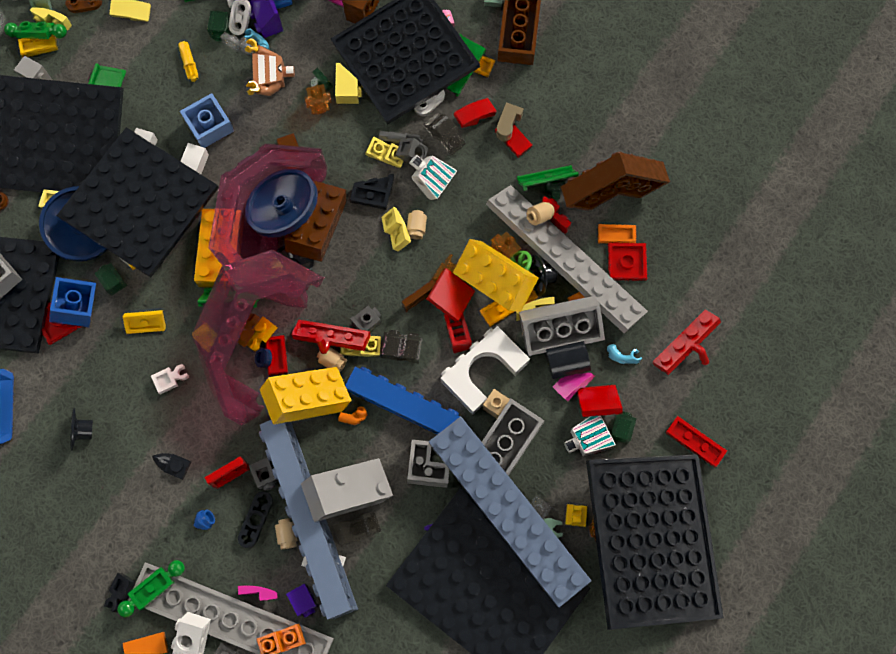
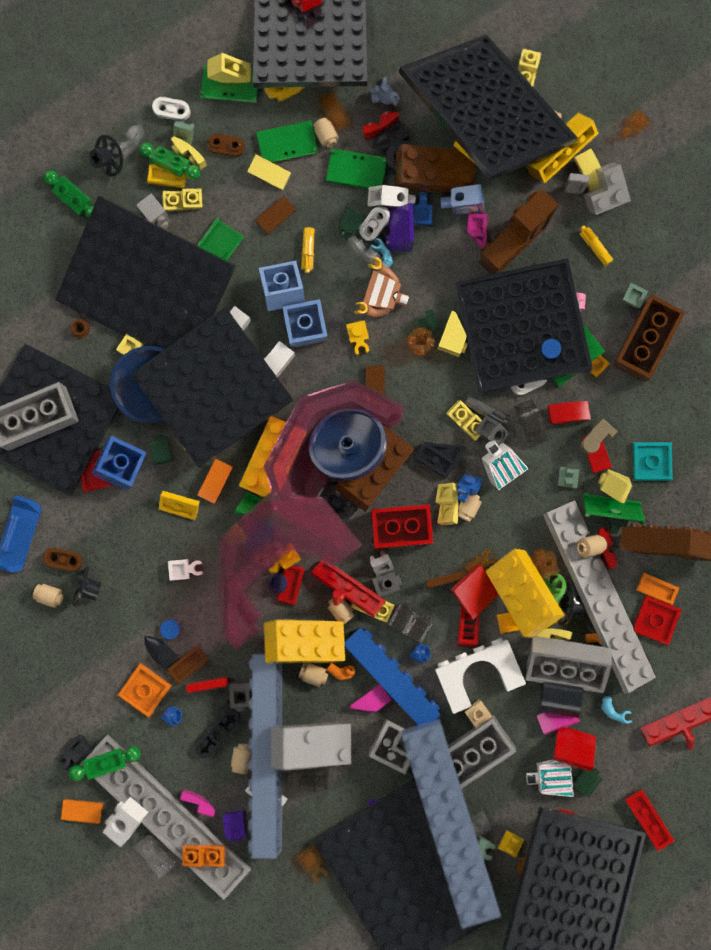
camera: 20 degrees right, 10 degrees up
none -> tan brick [33,584,64,608]
none -> reddish brown plate [43,548,83,571]
none -> orange tile [117,663,172,718]
none -> blue tile [160,620,180,639]
none -> light yellow slope [162,189,202,212]
none -> reddish brown tile [167,645,209,685]
none -> orange slope [198,458,233,504]
none -> reddish brown tile [256,196,296,235]
none -> medium blue brick [259,261,305,311]
none -> clear orange plate [296,844,328,883]
none -> tan brick [298,663,328,687]
none -> yellow plate [346,320,369,355]
none -> dark pink slope [349,684,391,713]
none -> light grey tile [370,551,394,577]
none -> red brick [371,504,433,549]
none -> blue plate [410,643,431,663]
none -> blue plate [457,474,482,502]
none -> blue tile [541,339,561,359]
none -> sand green tile [557,467,579,489]
none -> light yellow slope [598,469,632,504]
none -> teal tile [633,442,673,481]

